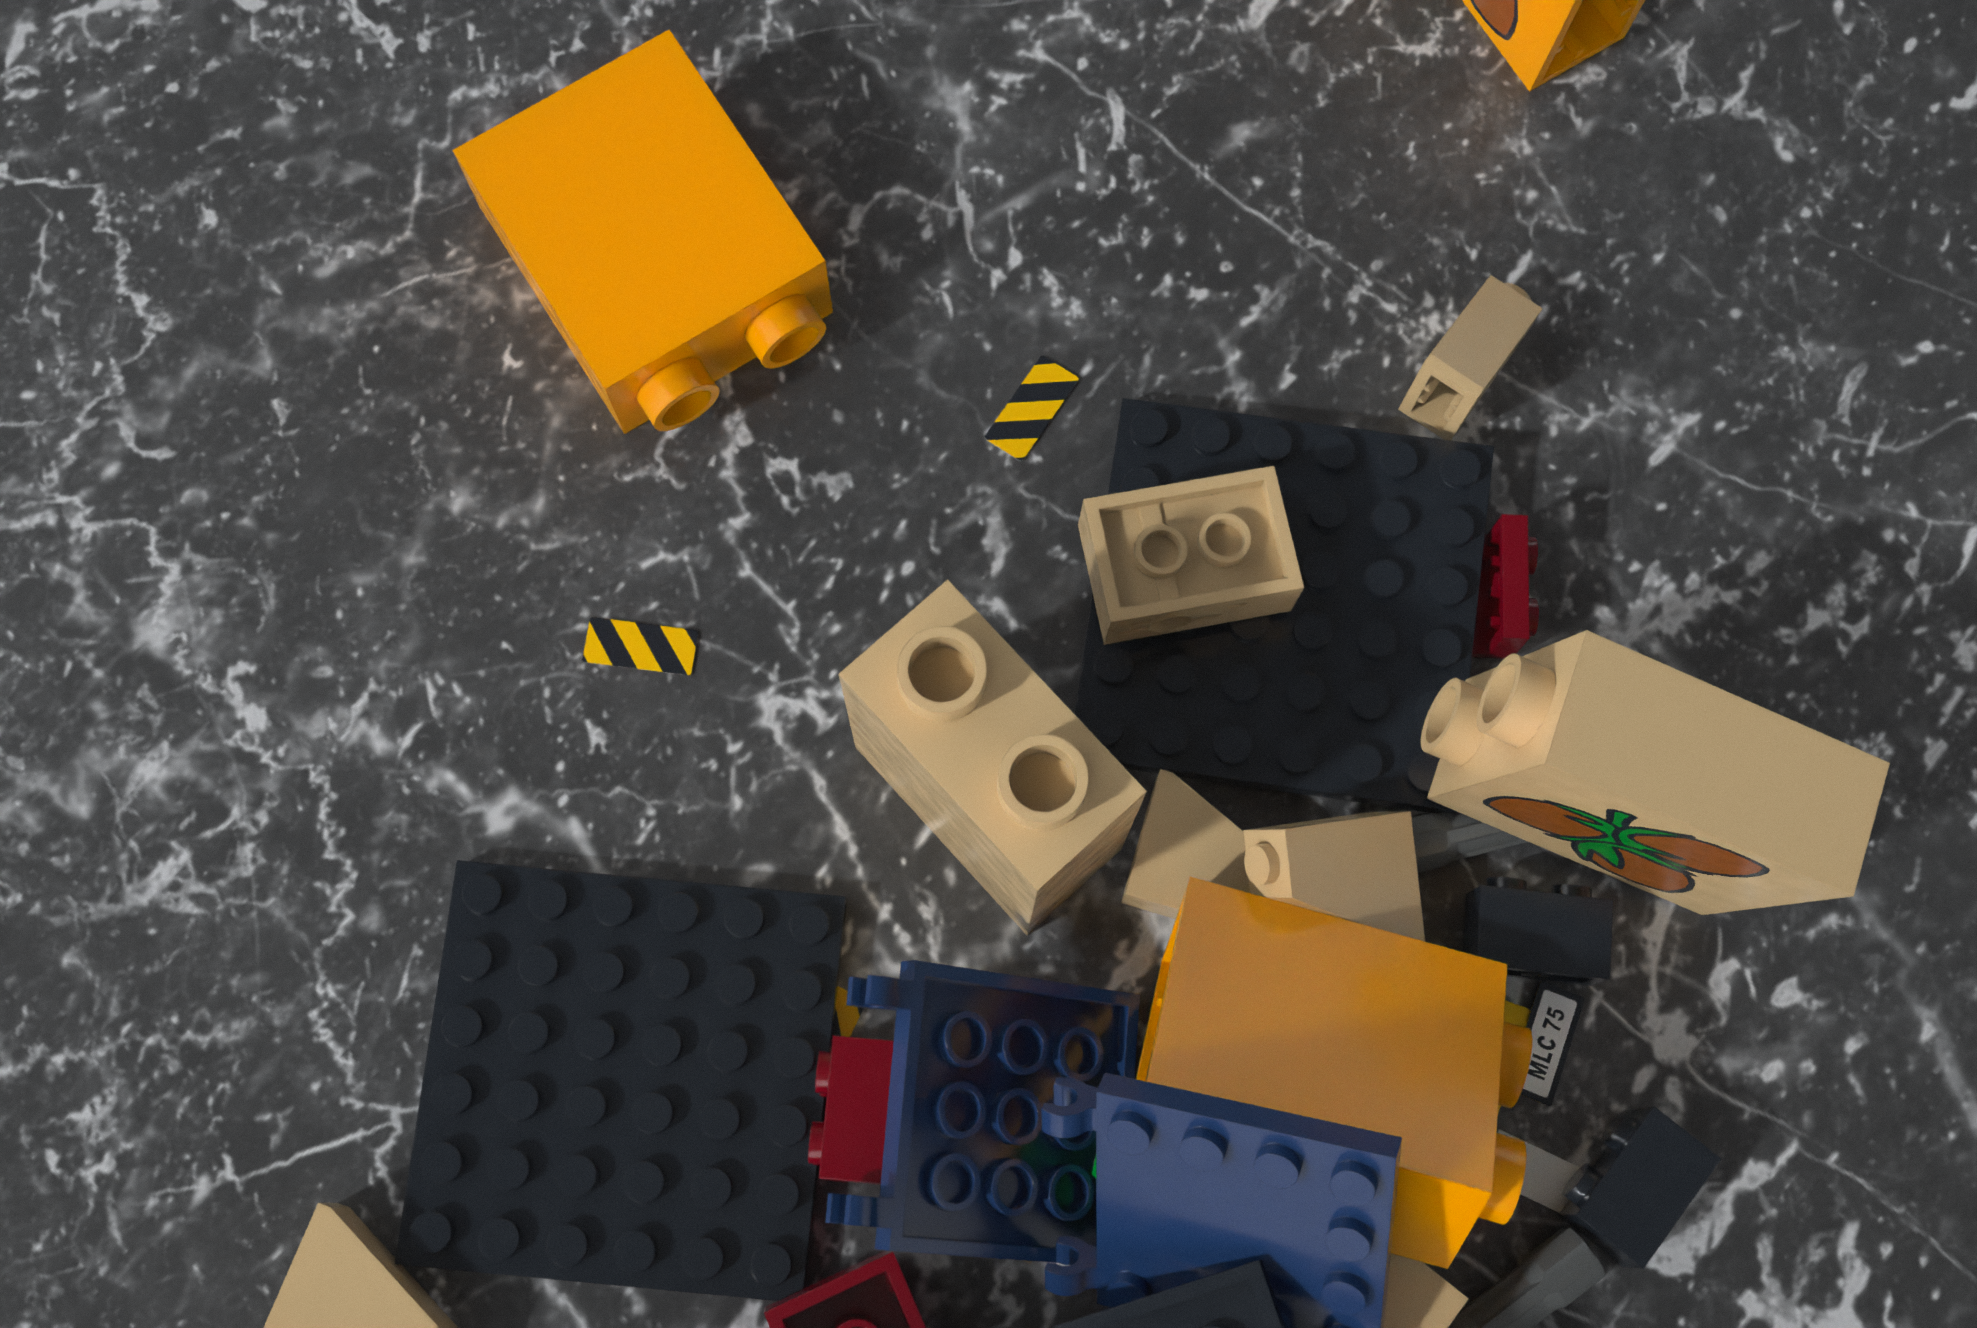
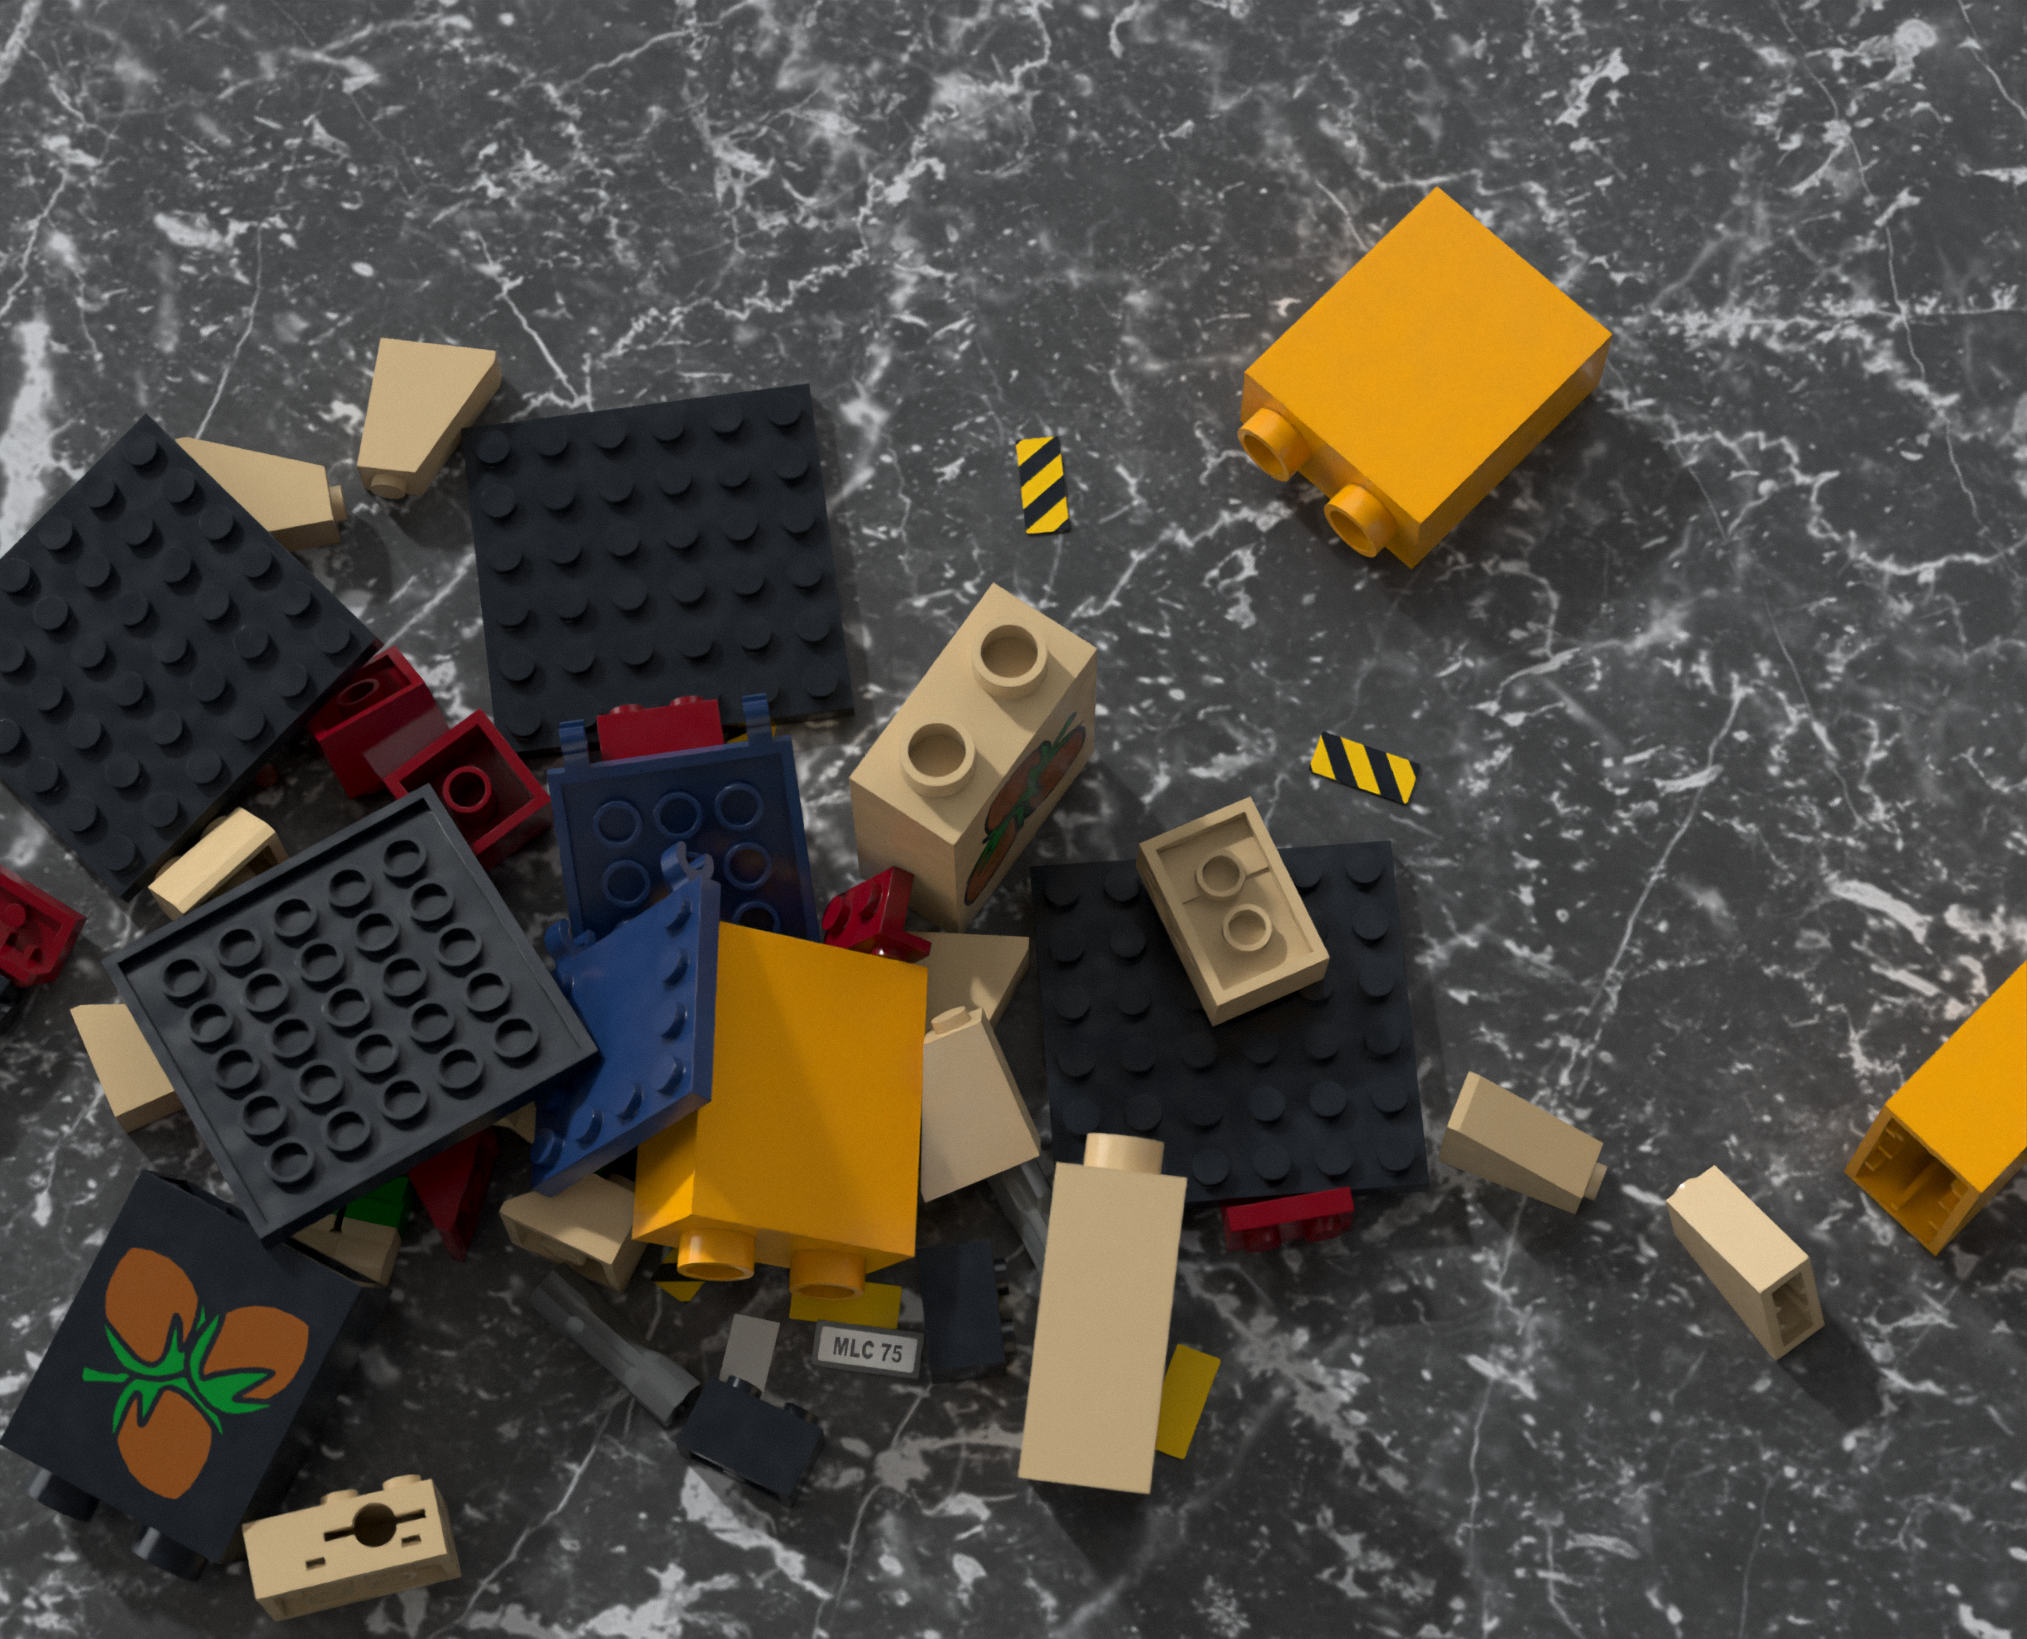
camera: 80 degrees right, 5 degrees down
none -> dark red bracket [822,866,932,964]
none -> tan slope [1666,1165,1825,1361]

